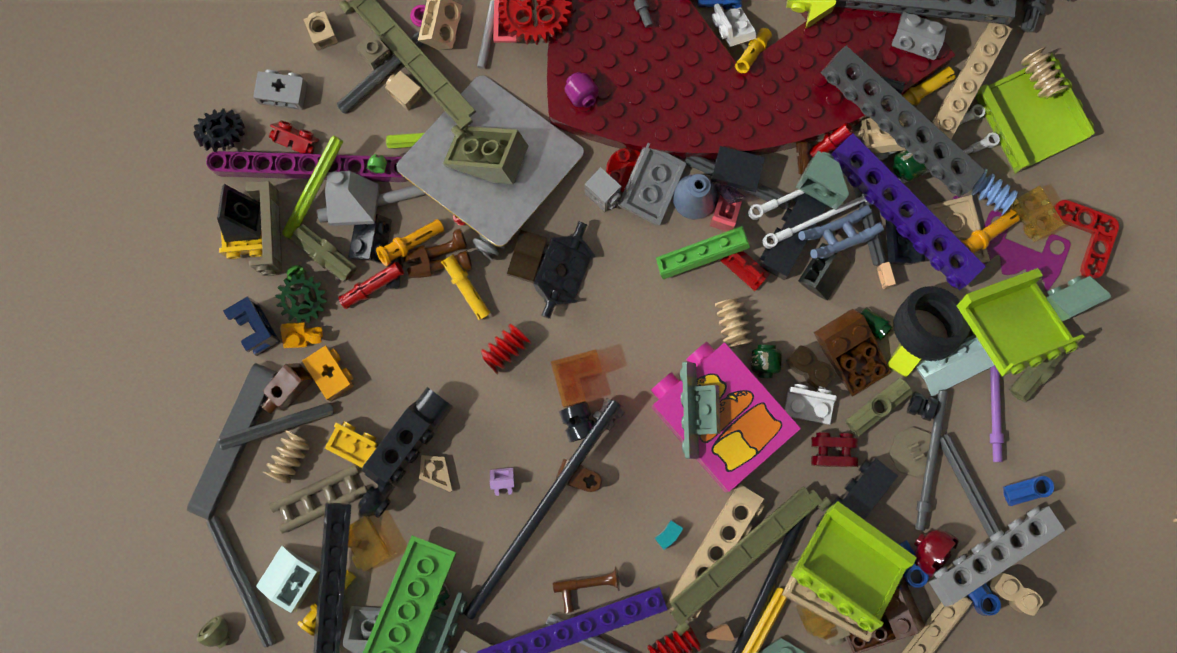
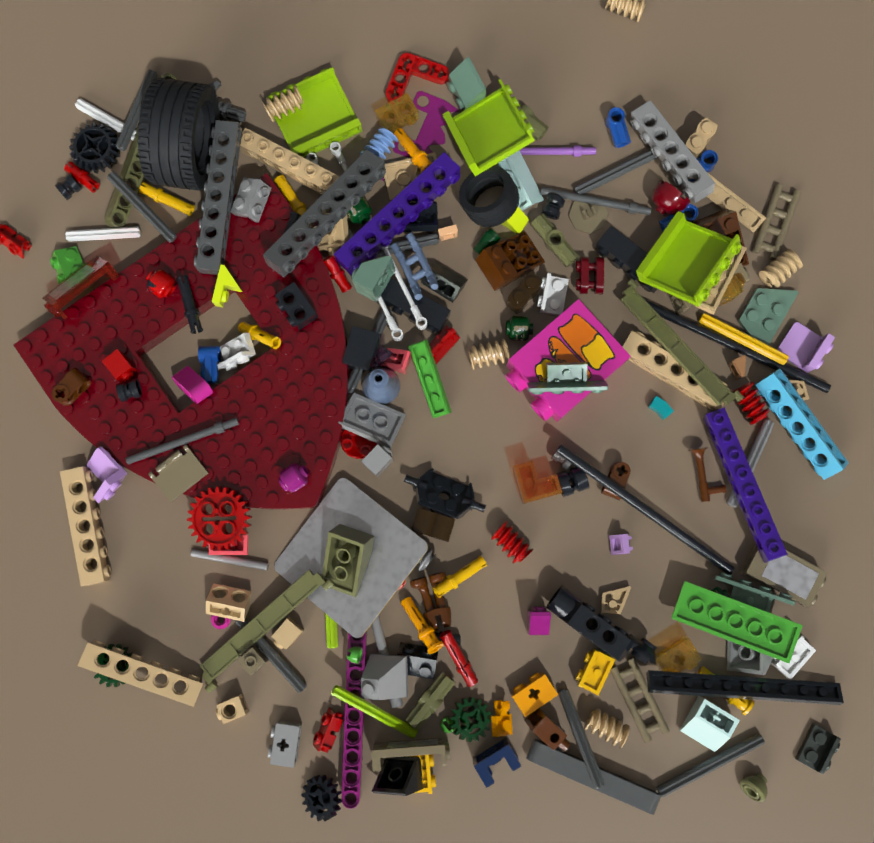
camera: 90 degrees left, 0 degrees up
reddish brown axle [796,142,811,180] -> none
none -> black brick [275,282,318,330]
none -> magenta slope [527,606,551,635]

